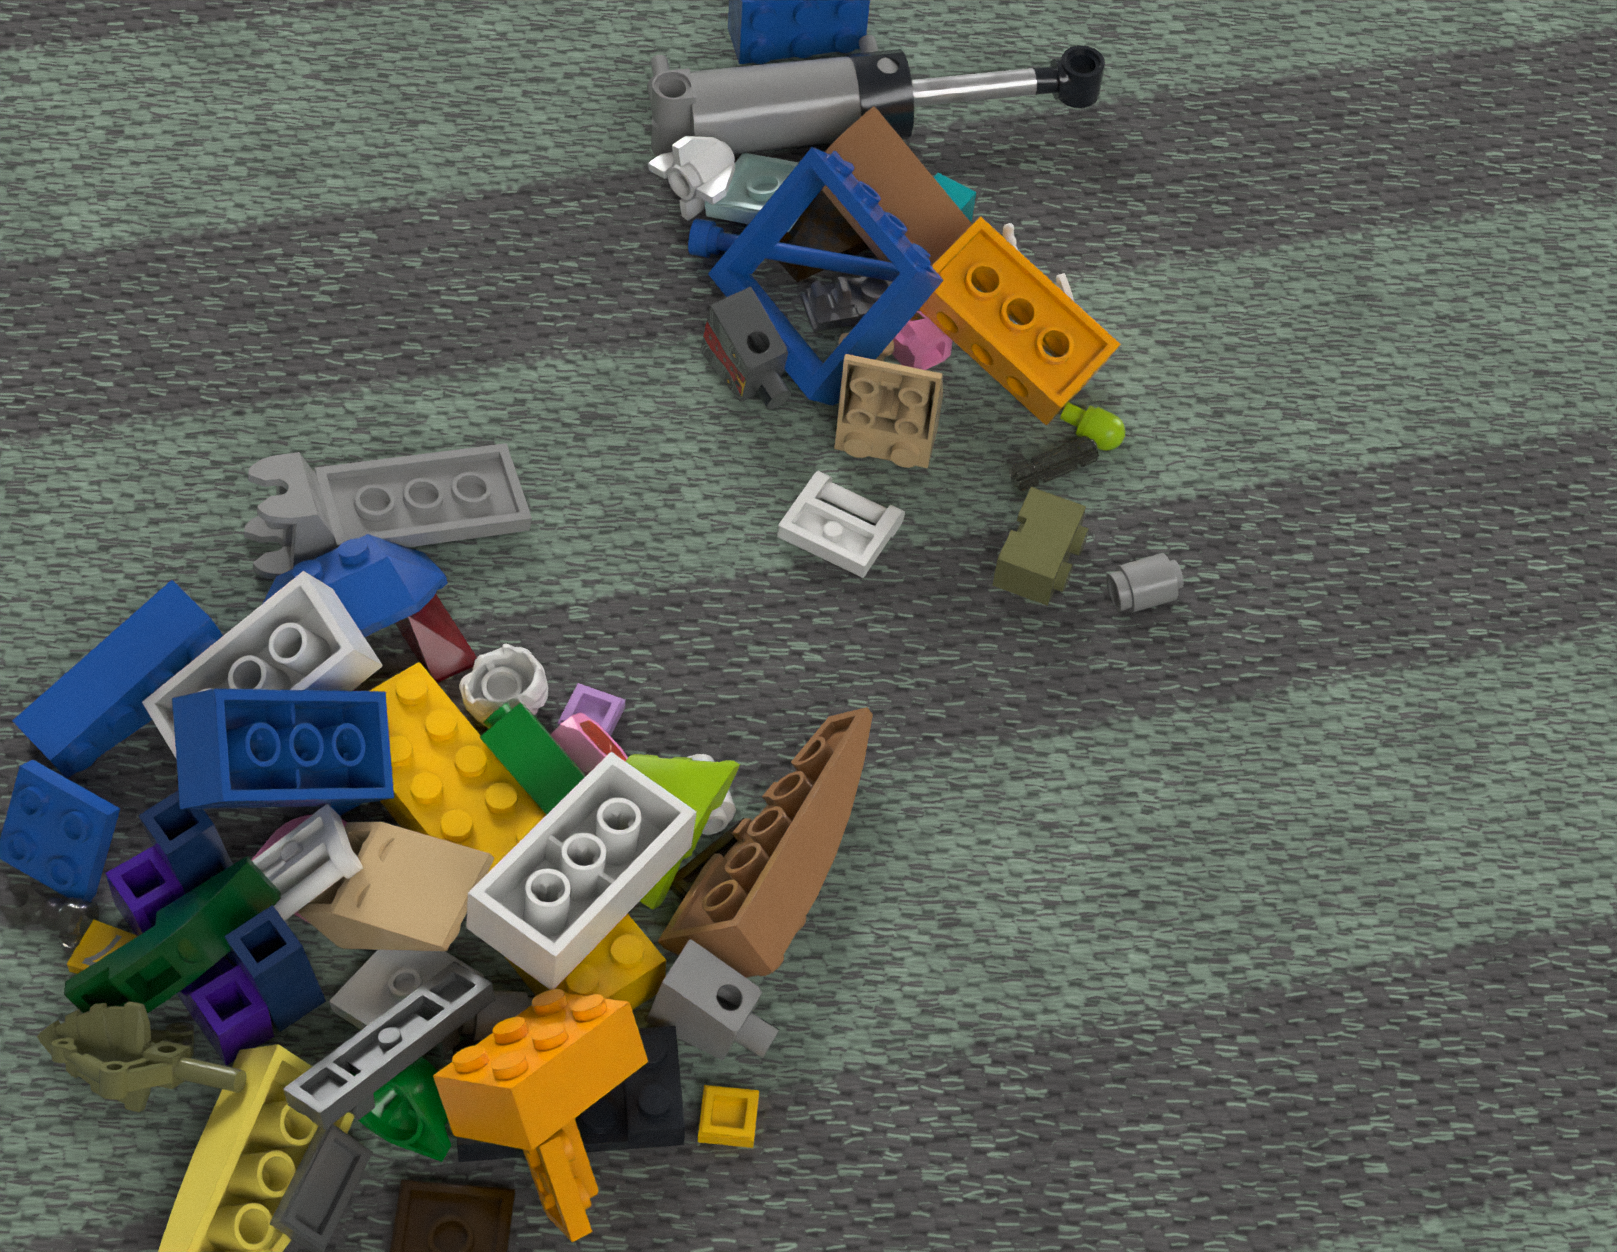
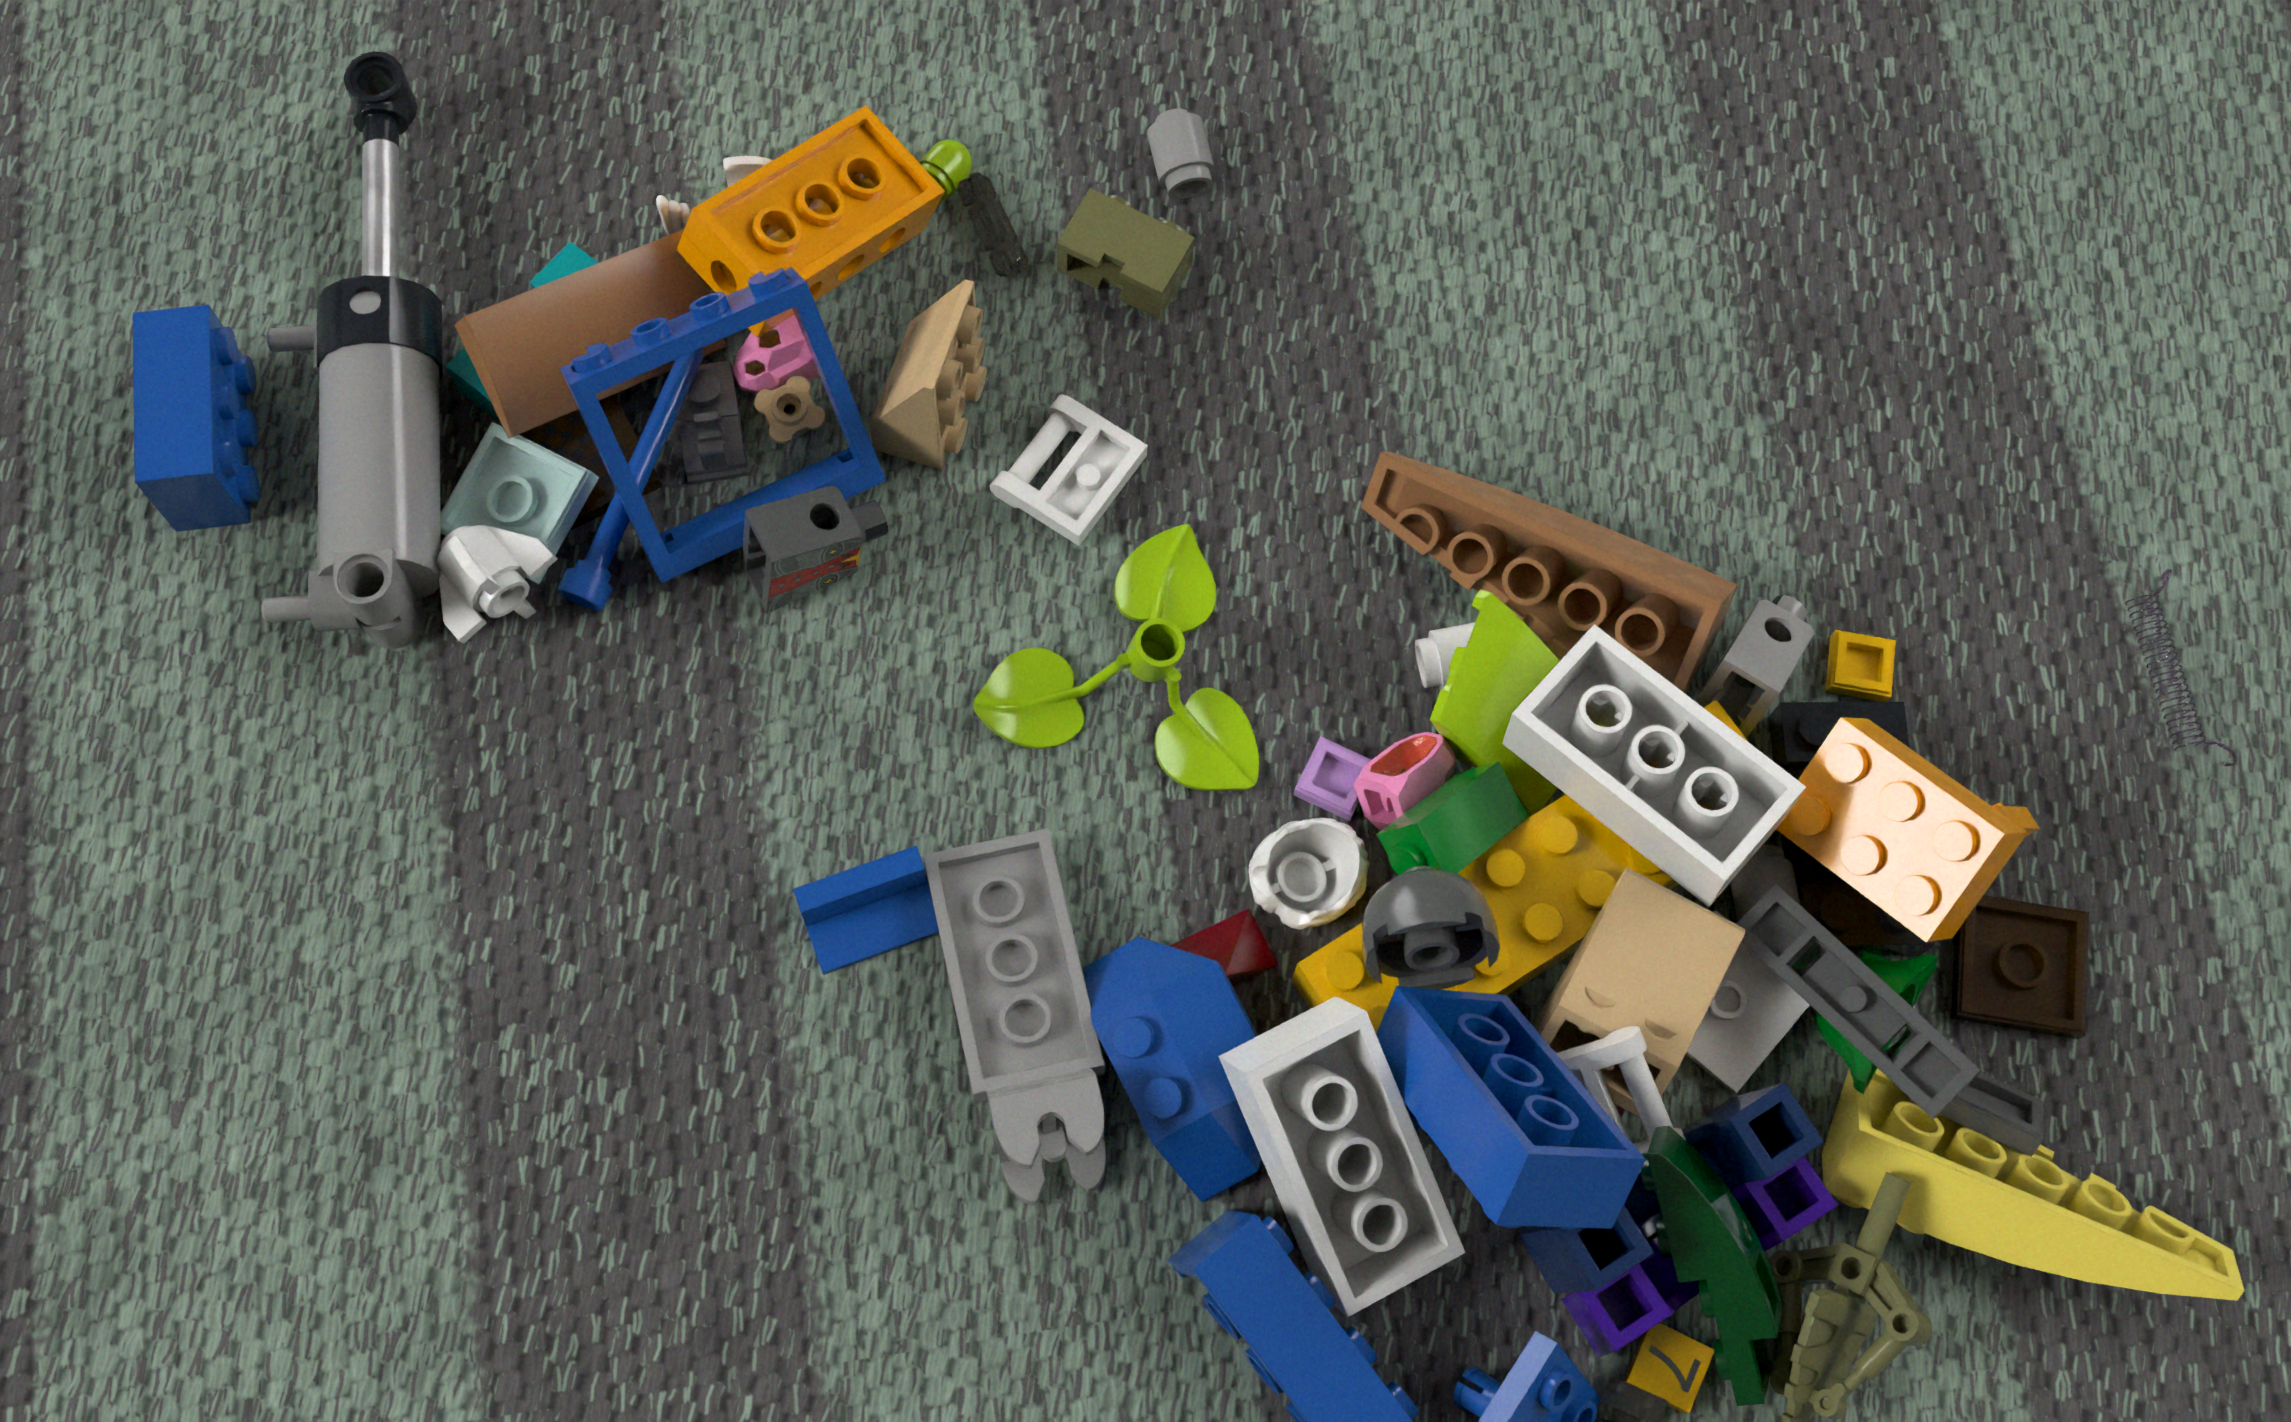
camera: 85 degrees left, 15 degrees up
none -> blue panel [793,845,939,975]
none -> lime plant [973,524,1259,791]
none -> dark grey cylinder [1362,866,1500,990]

